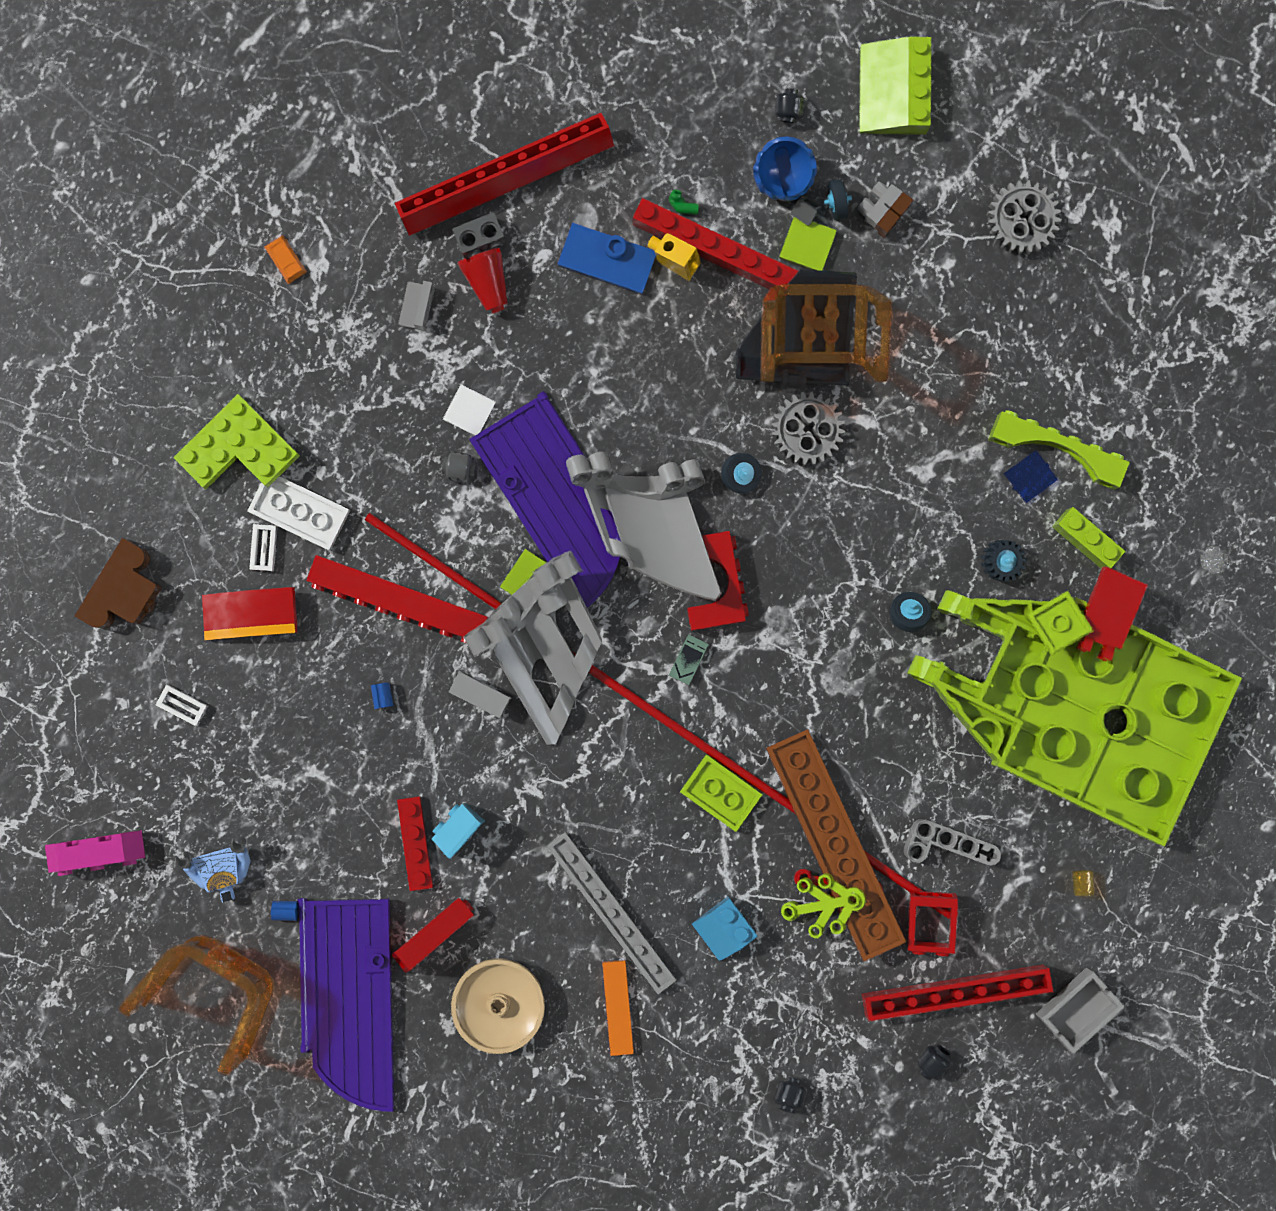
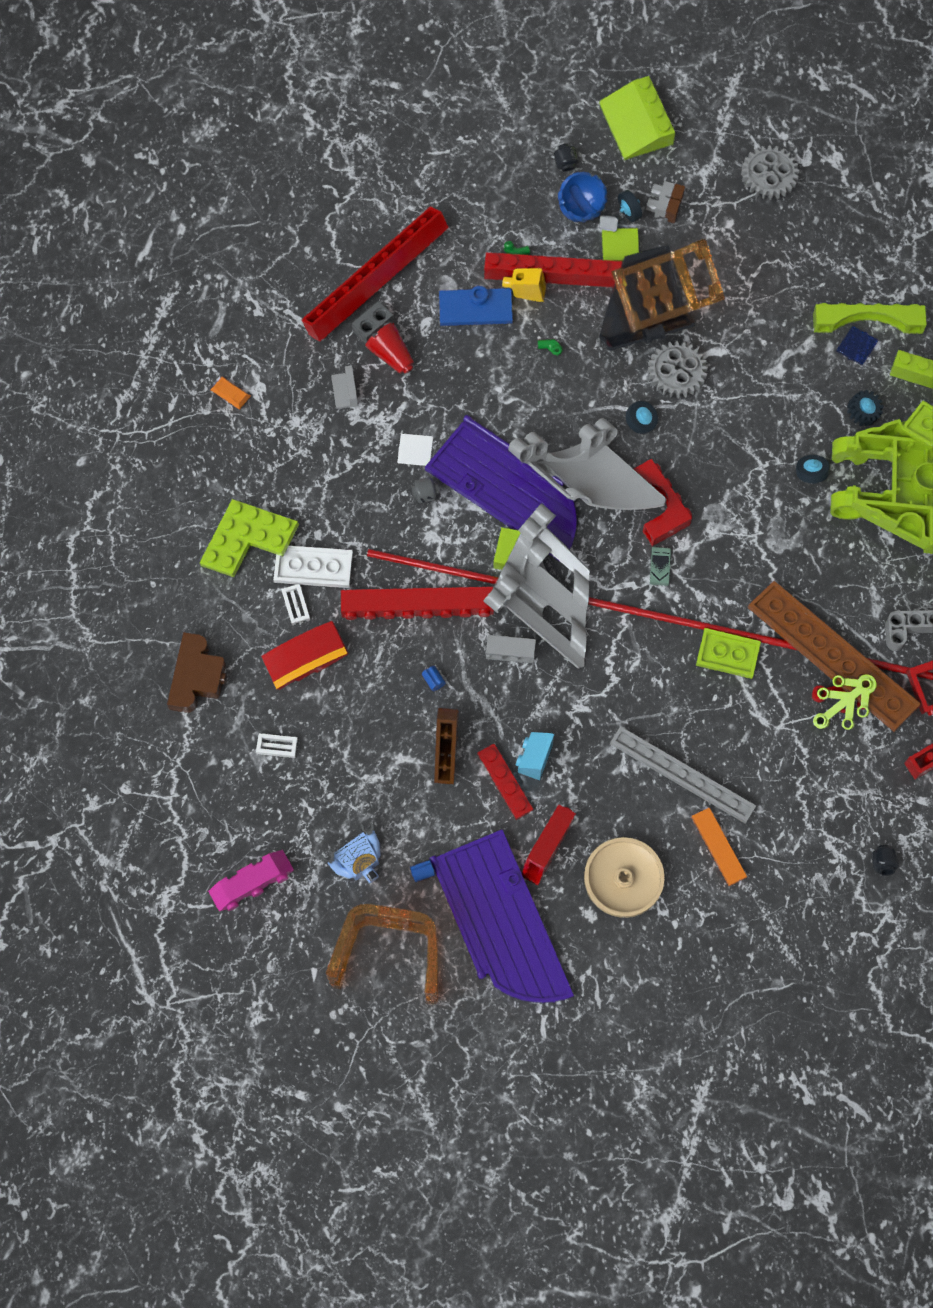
camera: 20 degrees left, 15 degrees down
dark azure slope [692,896,757,961] -> none
none -> reddish brown brick [434,708,459,784]
none -> green arm [538,339,563,356]

